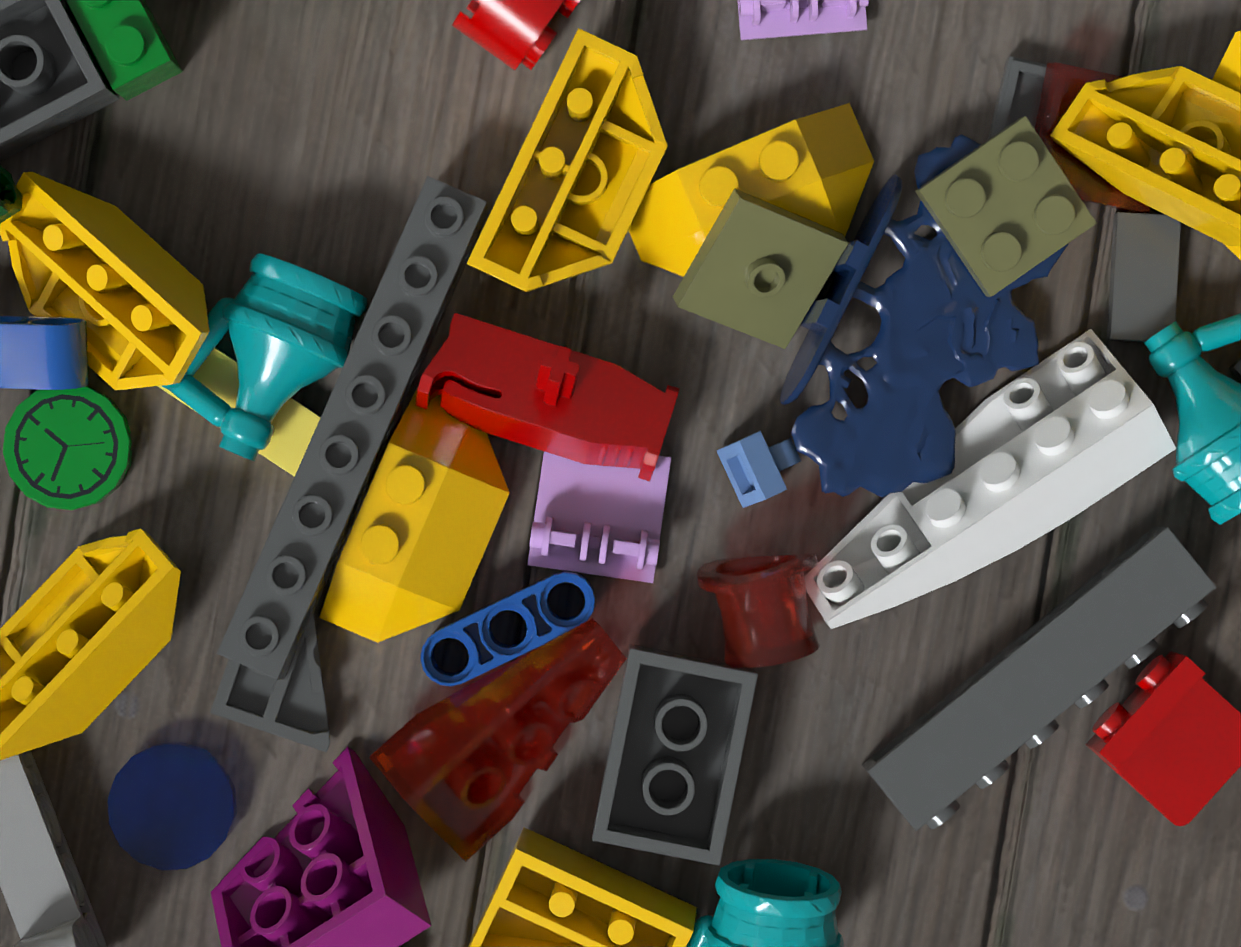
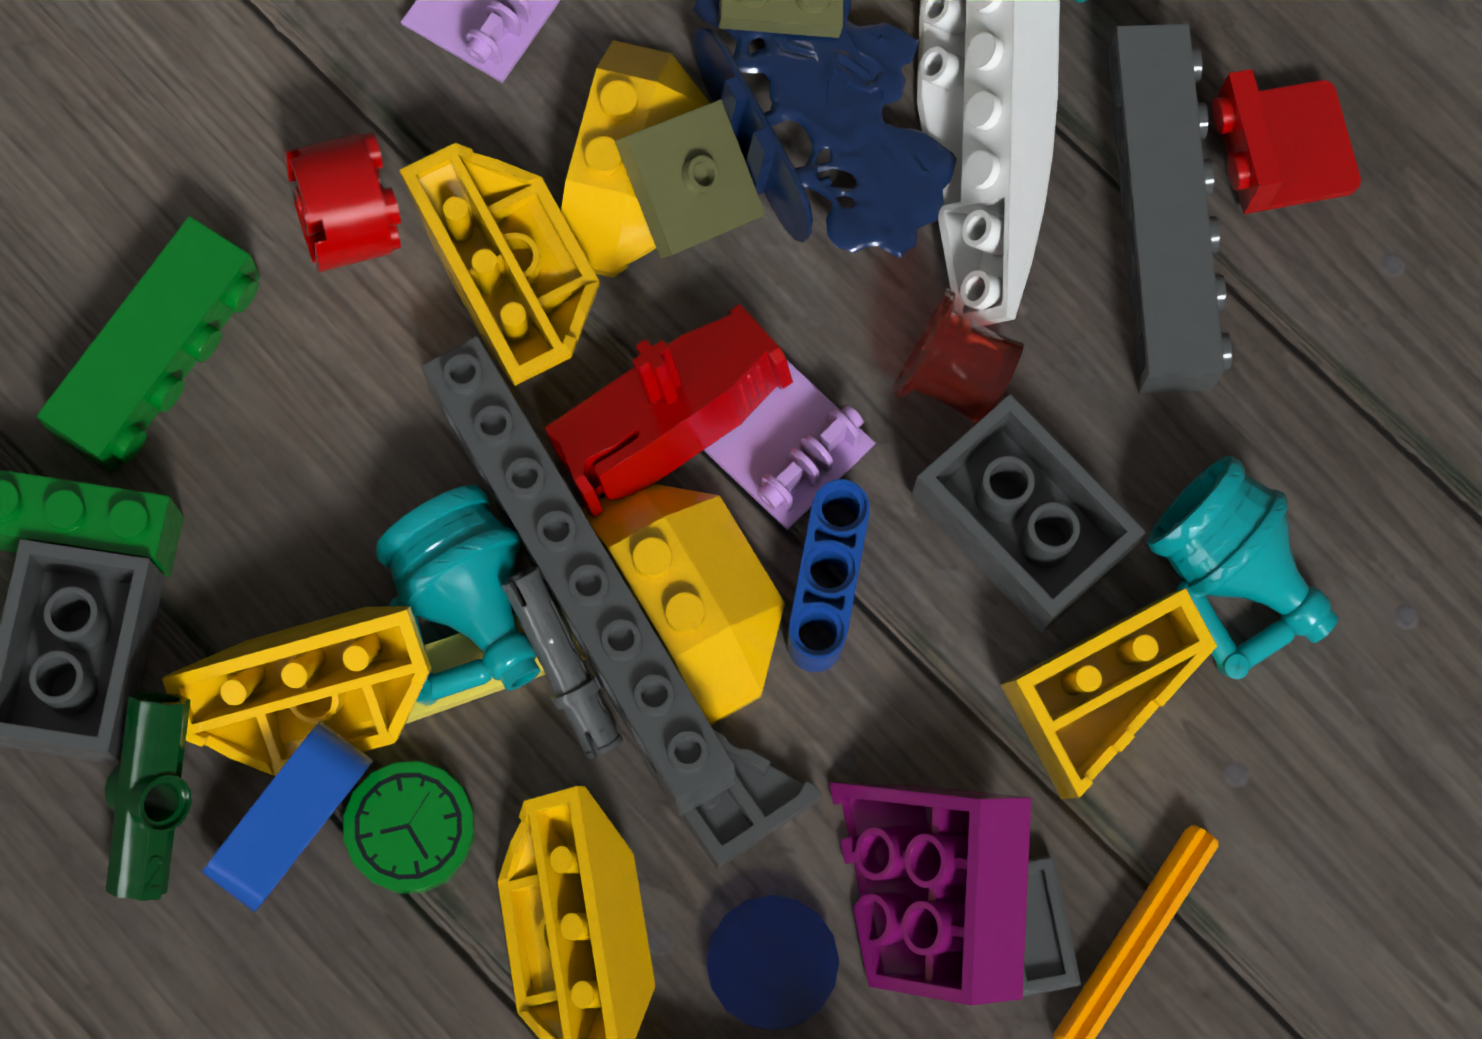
camera: 60 degrees left, 15 degrees down
clear red wedge [369,618,627,862] -> none
medium blue tile [717,431,801,508] -> none
none -> dark grey pin [500,566,623,759]

